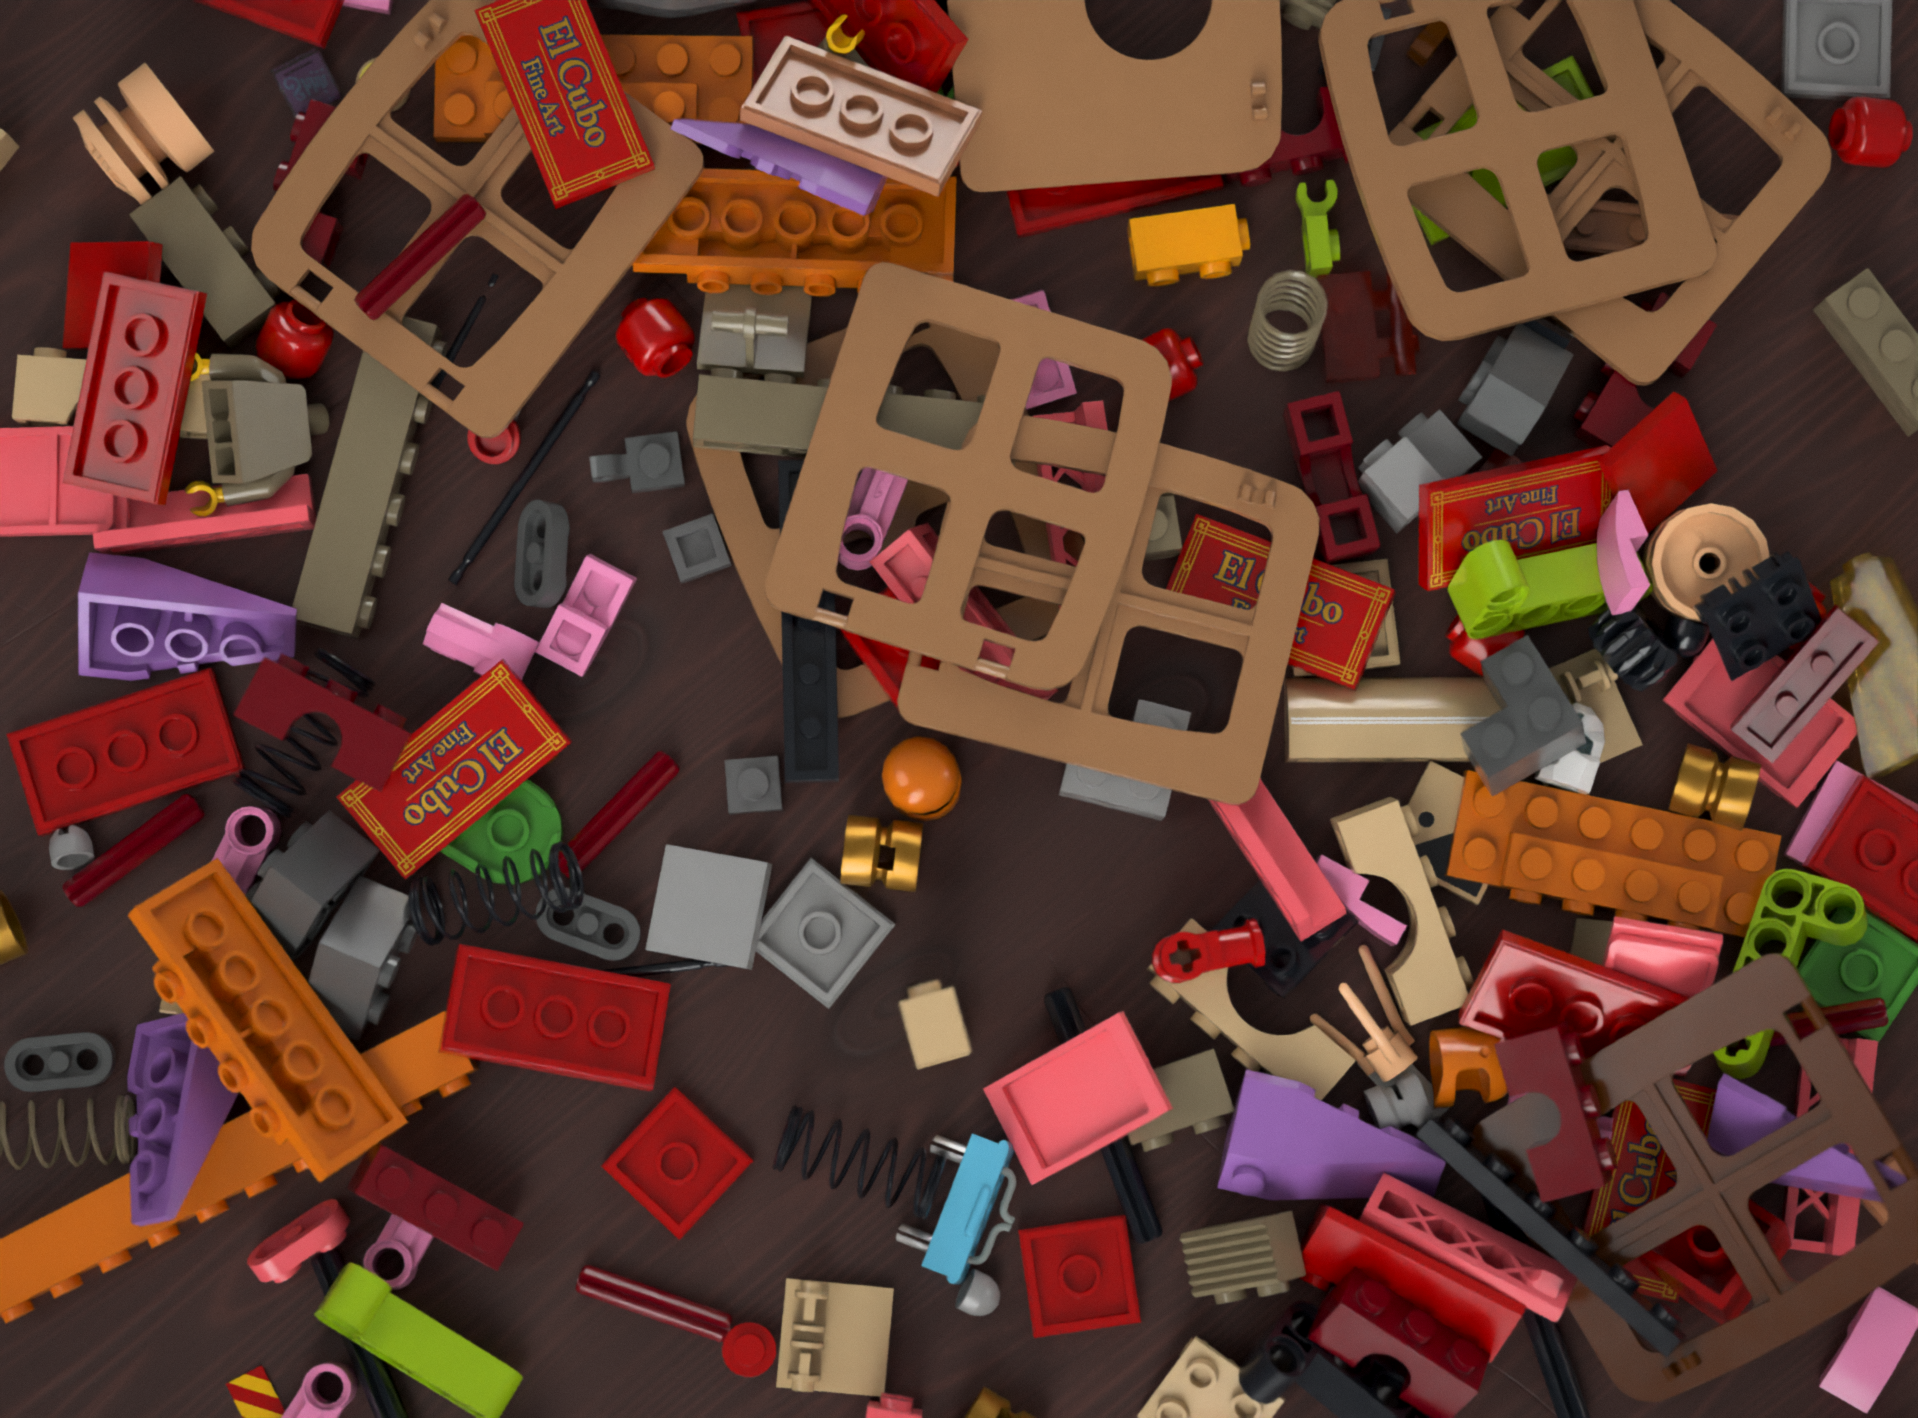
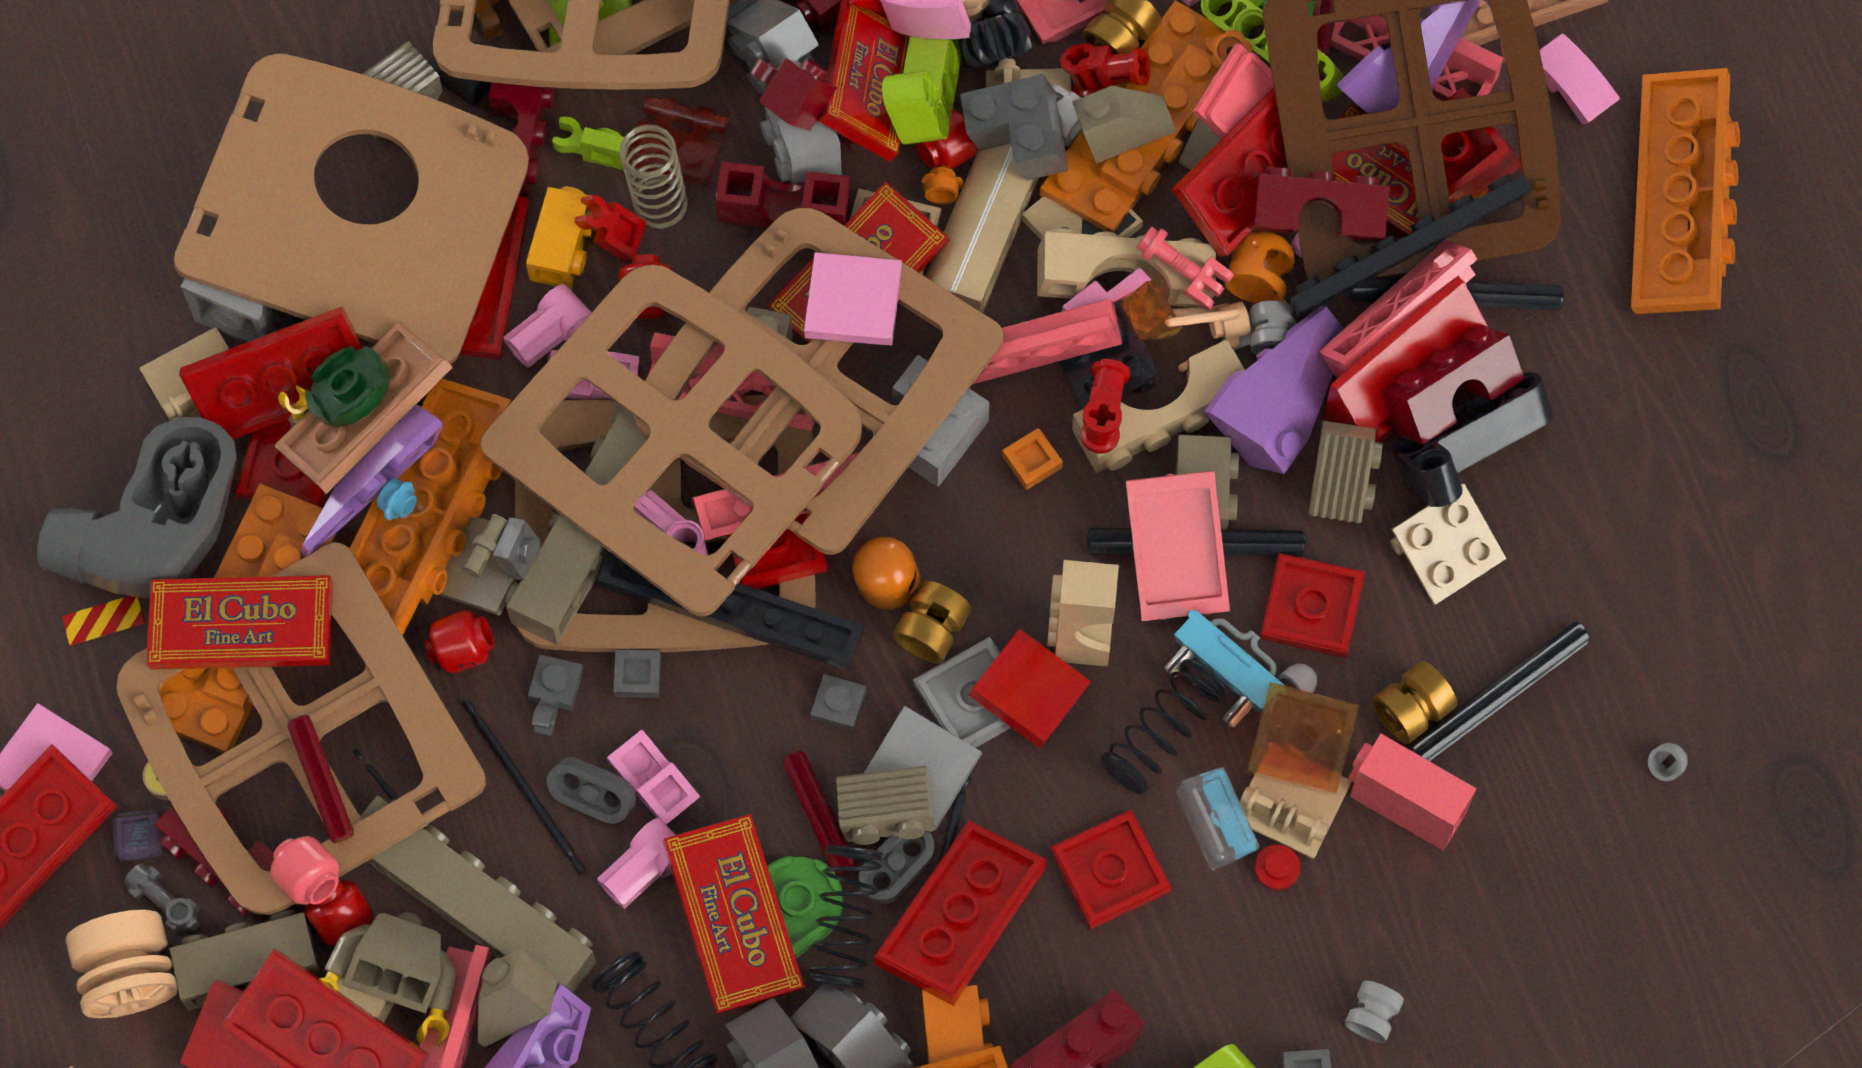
camera: 65 degrees left, 15 degrees down
dark red arch [233,653,412,792] -> none
red plate [467,419,521,464] -> none
dark red axle [575,1265,732,1342] -> none
none -> flat silver bar [124,863,200,934]
none -> coral head [270,836,339,905]
none -> dark green tile [305,346,390,427]
none -> medium azure plate [376,478,417,520]
none -> dark tan slope [478,948,558,1047]
none -> flat silver plate [493,517,541,581]
none -> bright pink piece [504,284,592,368]
none -> red plate [574,195,646,262]
none -> dark red brick [750,58,837,131]
none -> bright pink tile [804,253,902,346]
none -> dark tan brick [836,765,935,845]
none -> orange plate [921,167,963,204]
none -> red tile [968,629,1091,748]
none -> orange plate [1002,428,1063,490]
none -> red connector [1060,43,1151,98]
none -> dark tan slope [1072,86,1177,163]
none -> clear orange bracket [1120,281,1182,340]
none -> coral hinge [1136,226,1234,310]
none -> clear slope [1177,767,1260,870]
none -> orange plate [1210,30,1252,69]
none -> clear orange brick [1245,682,1359,796]

